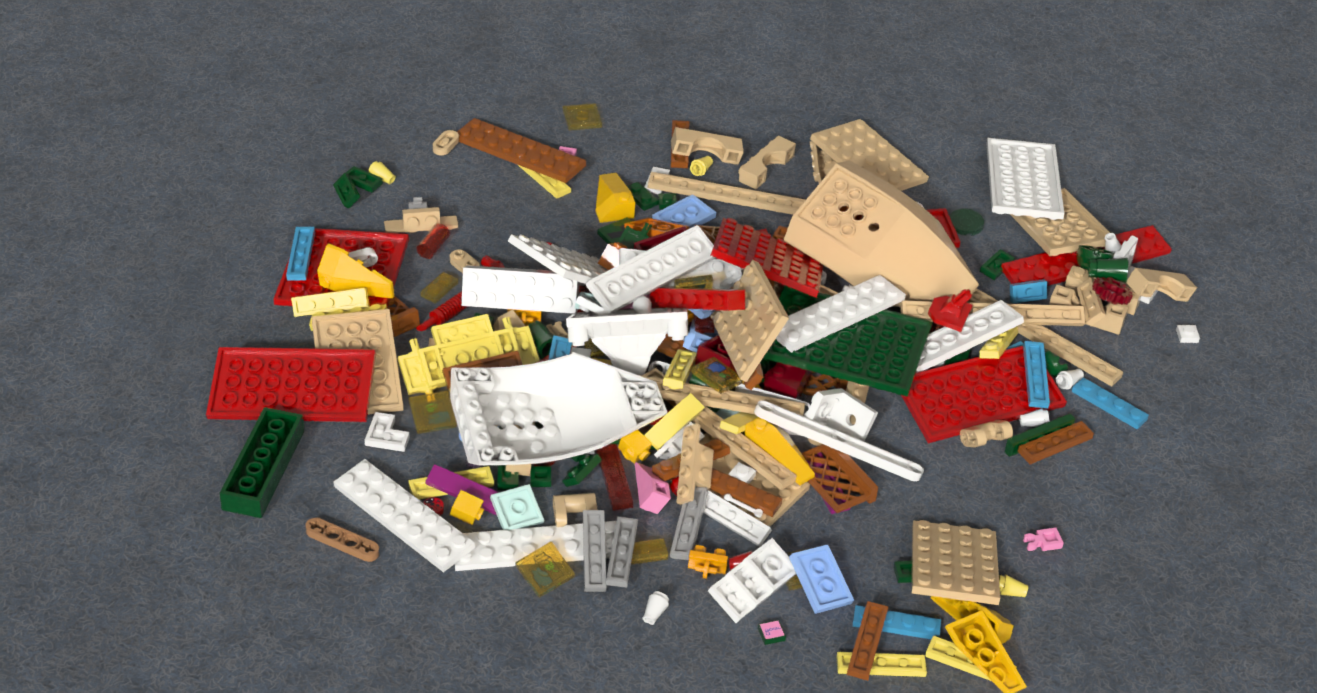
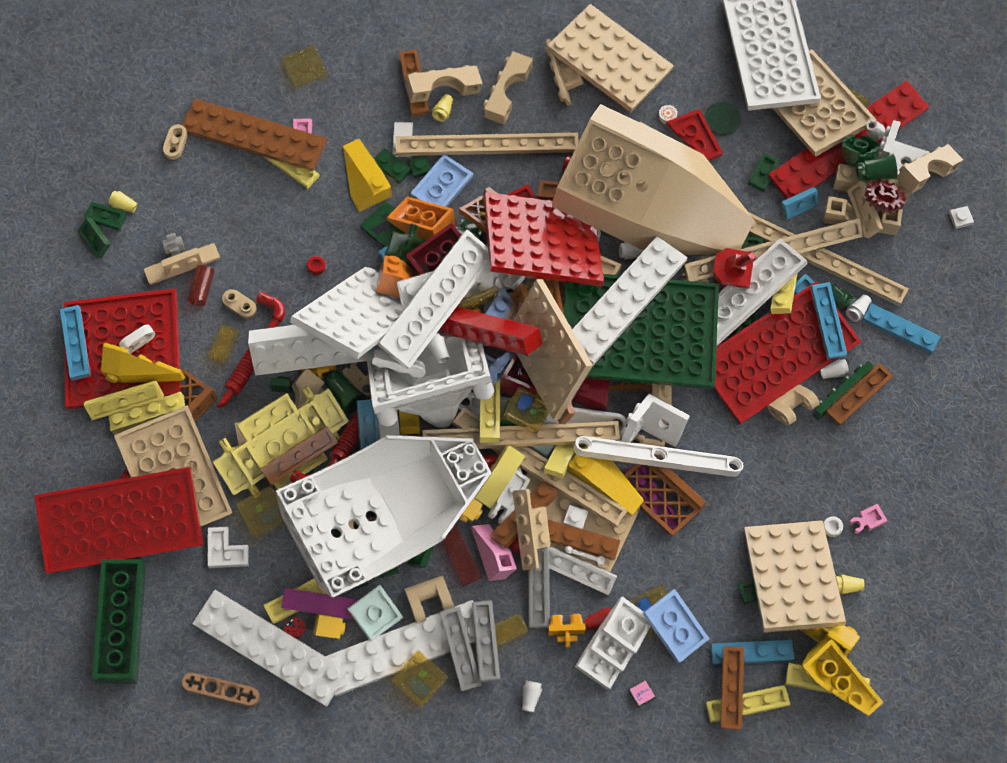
camera: 10 degrees left, 25 degrees up
none -> white tile [823,517,843,537]

